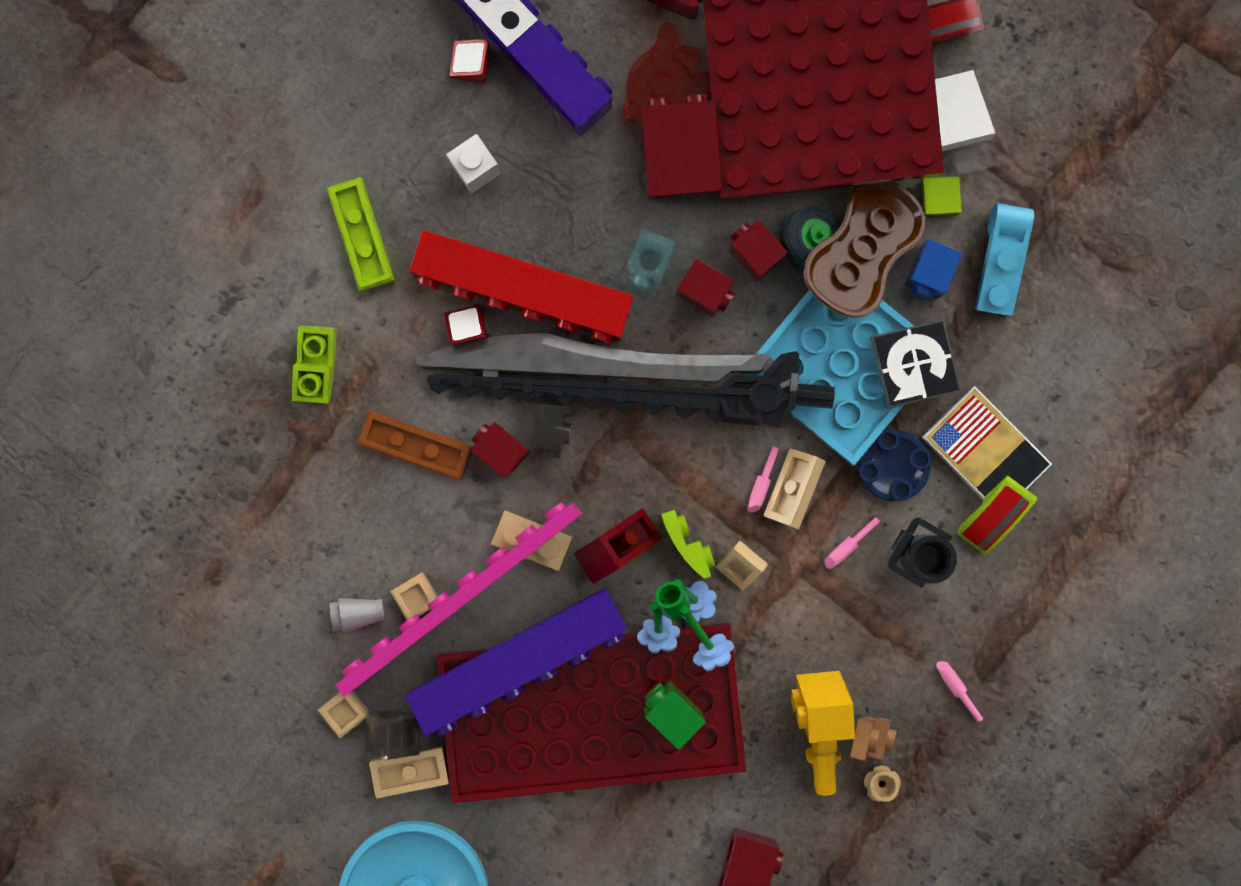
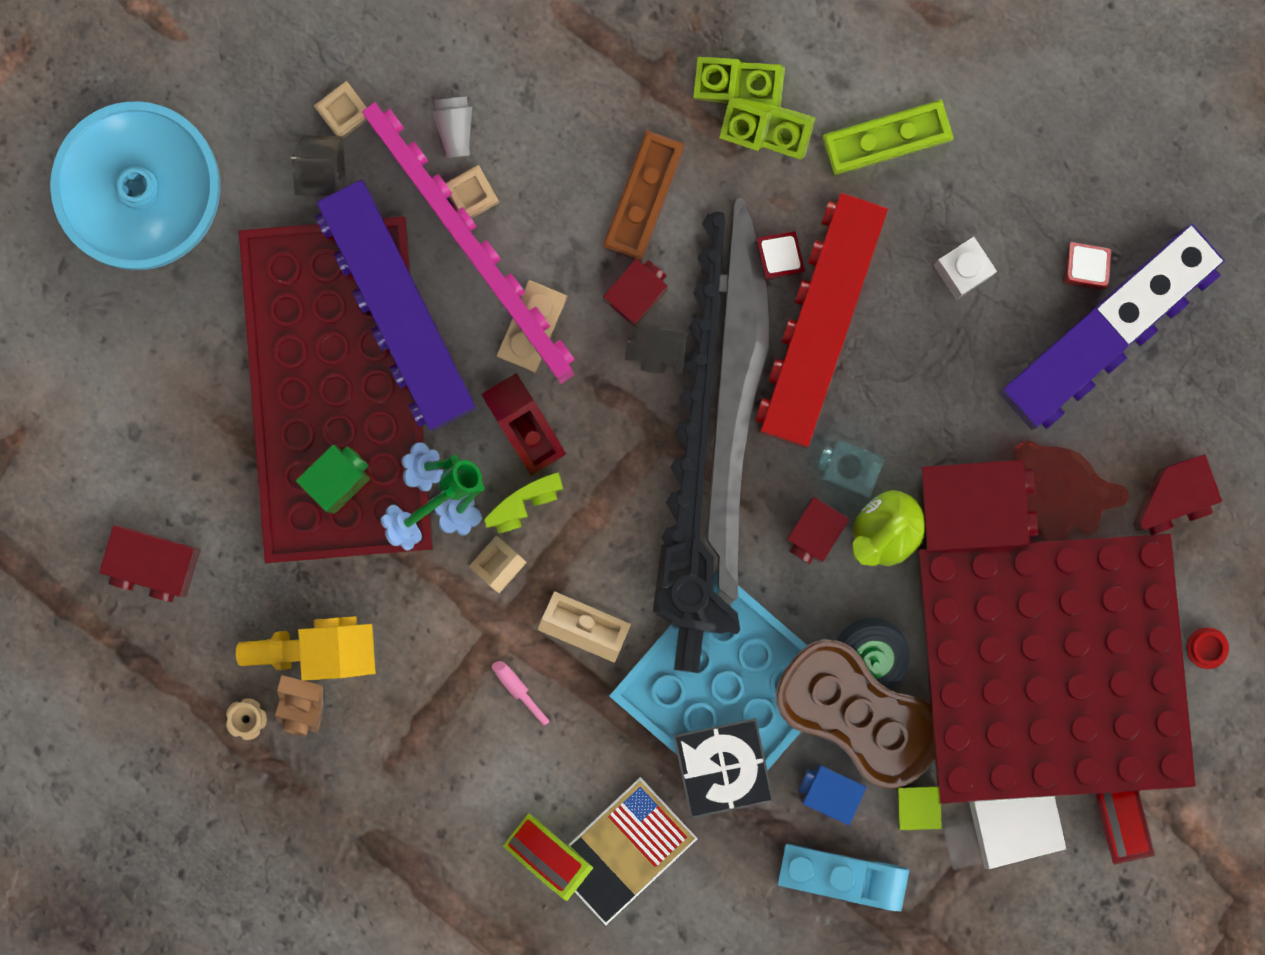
camera: 90 degrees right, 0 degrees up
tan plate [369,745,450,799] -> none
dark red brick [729,219,788,282] -> none
bright pink piece [747,446,779,513] -> none
dark blue dish [858,429,932,502] -> none
black piece [888,518,957,588] -> none
bright pink piece [936,661,983,722] -> none
none -> lime slope [719,97,816,160]
none -> lime piece [851,490,926,566]

